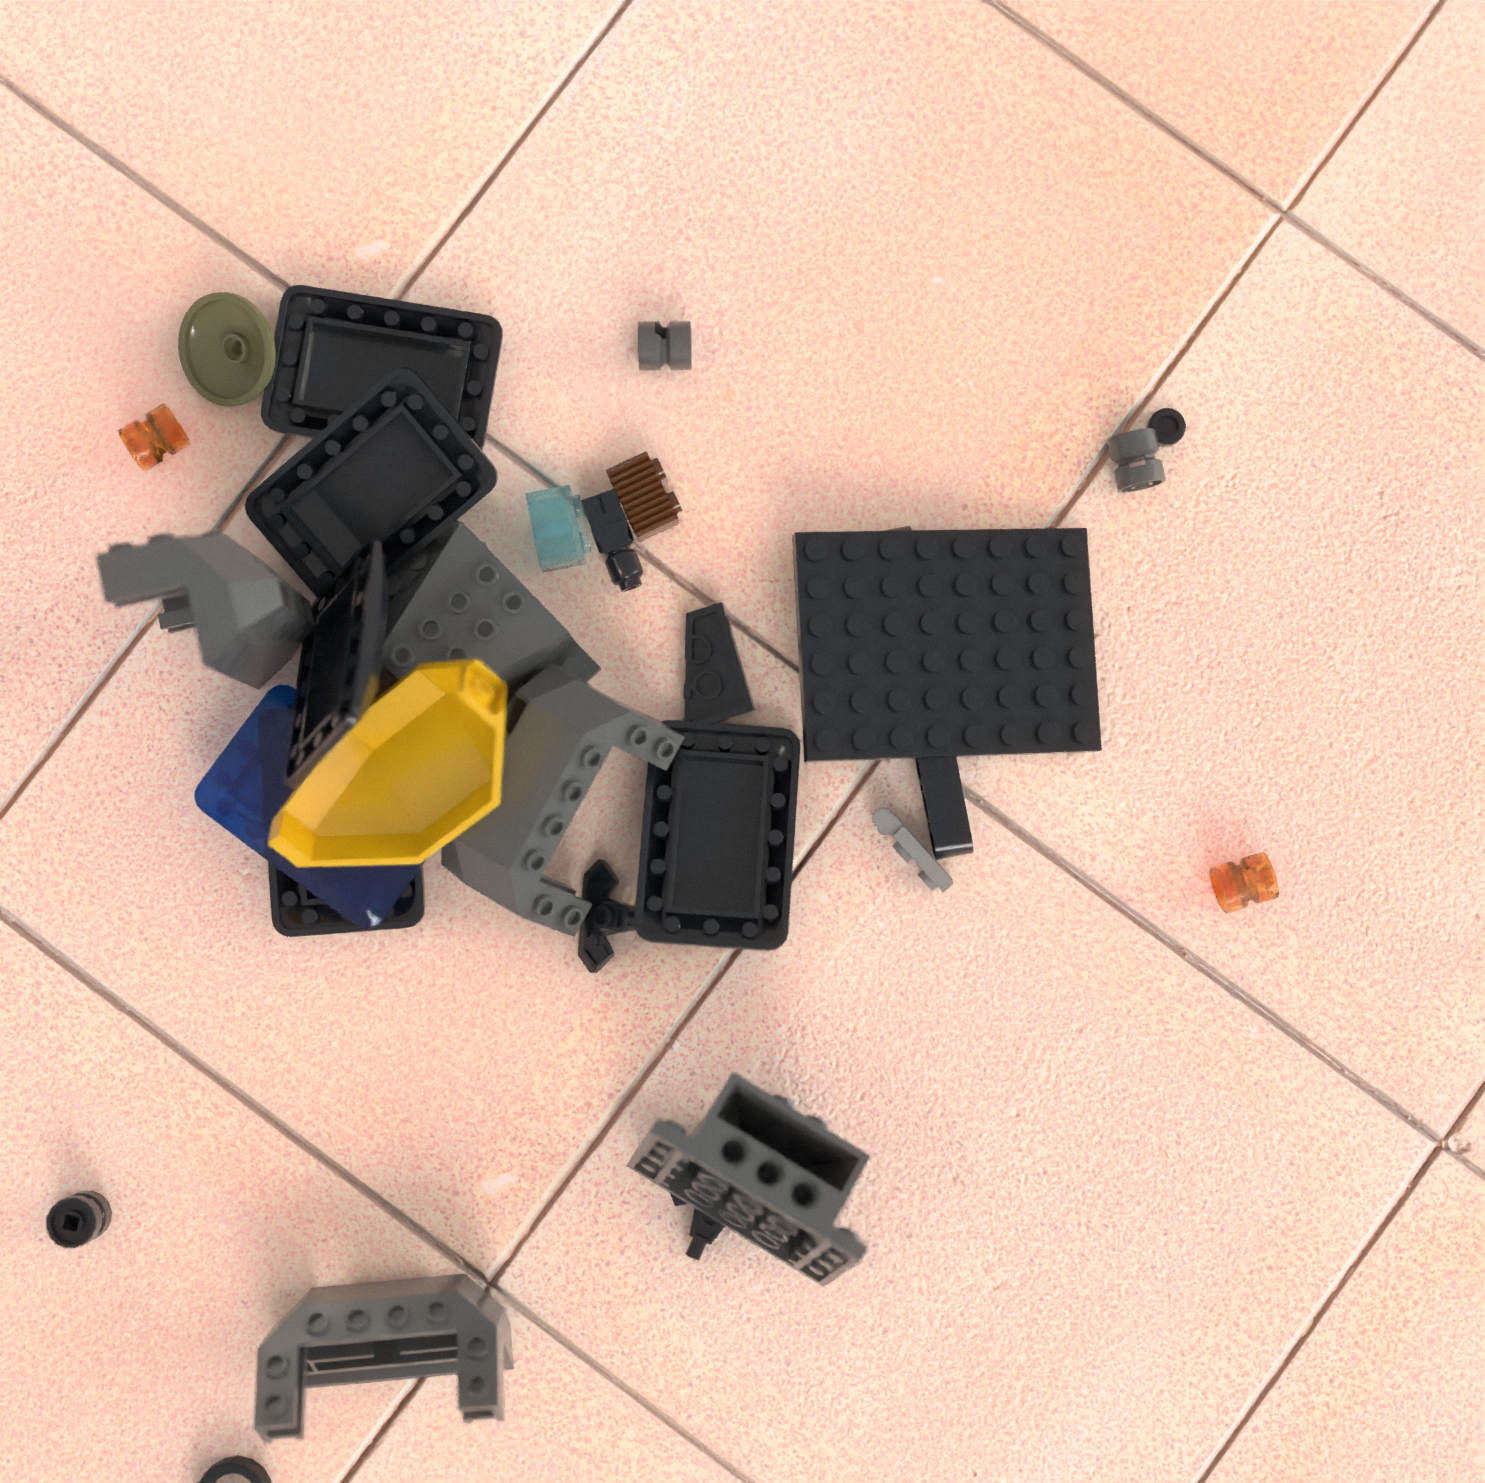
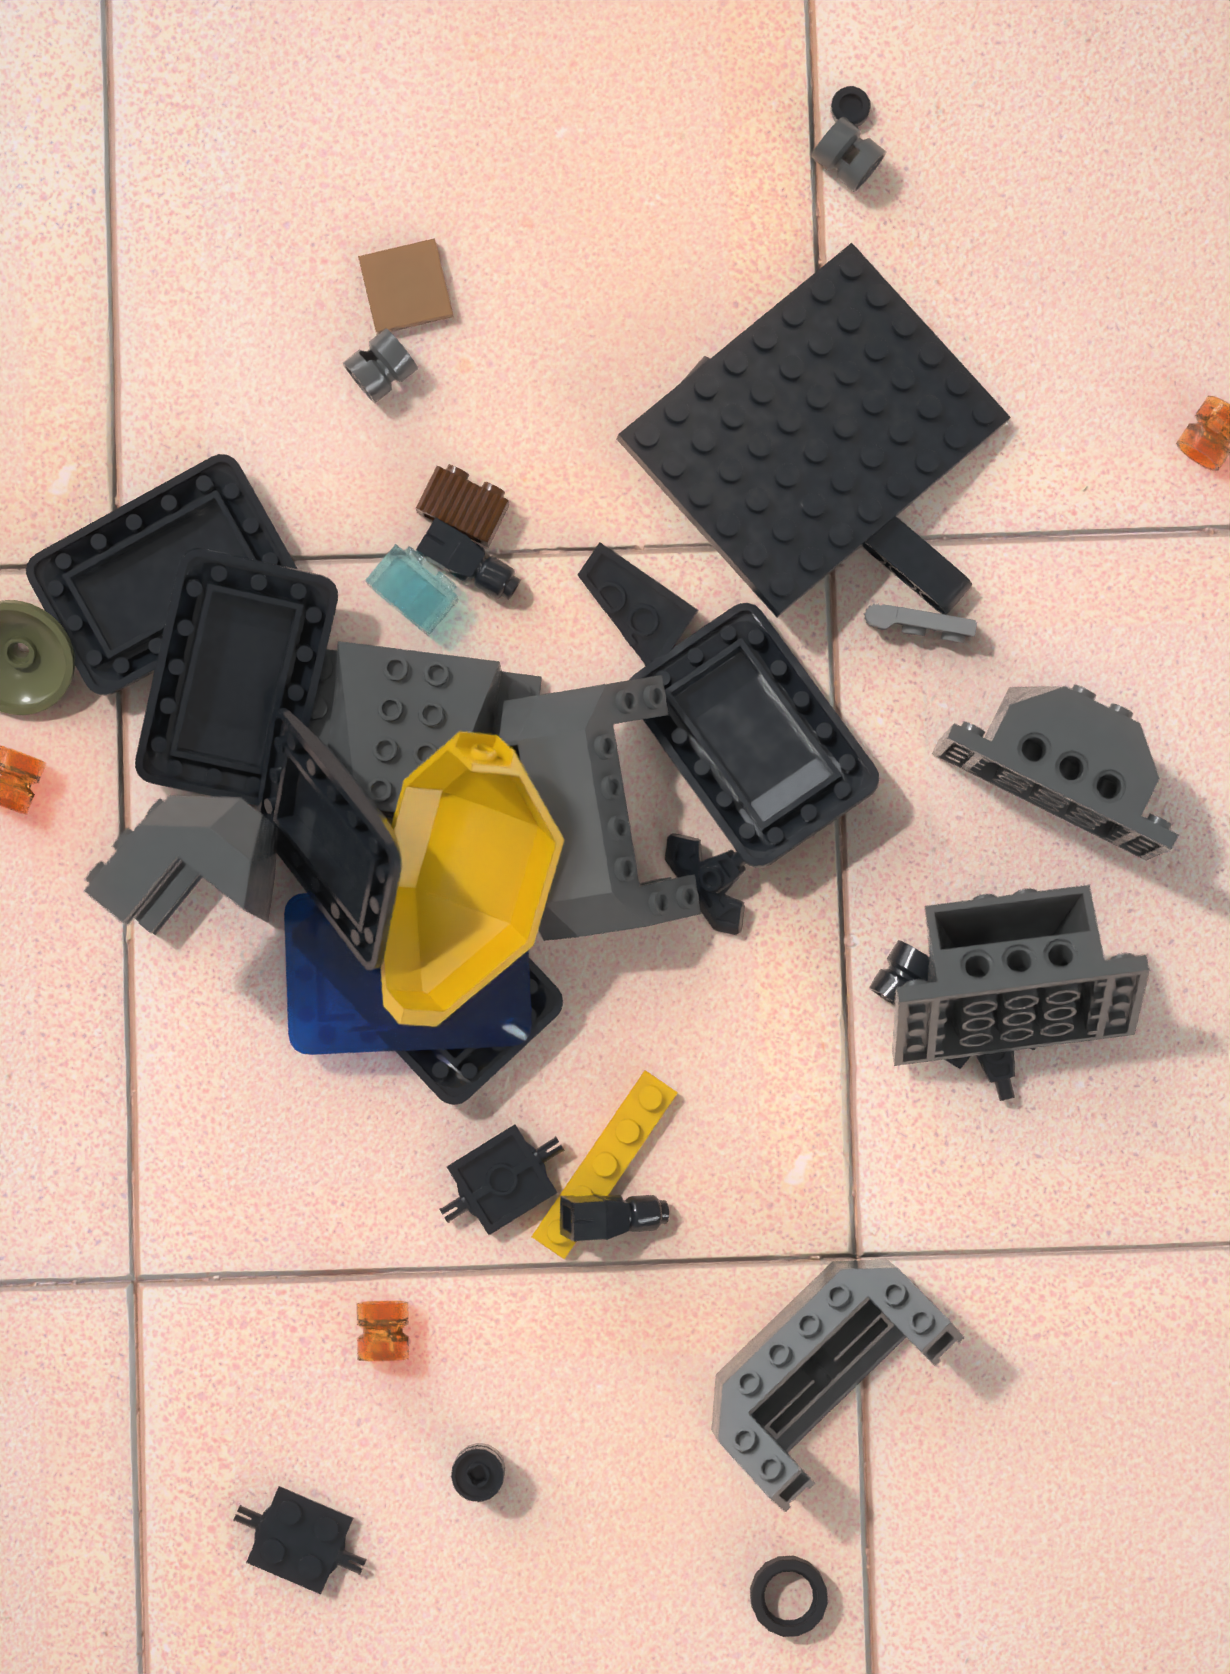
camera: 40 degrees left, 0 degrees up
none -> clear orange wheel [356,1300,410,1361]
none -> medium nougat tile [358,238,454,335]
none -> black plate [439,1124,565,1236]
none -> yellow plate [531,1070,678,1260]
none -> black piece [560,1194,669,1241]
none -> black wheel [869,940,930,1006]
none -> dark grey wedge [932,685,1179,861]

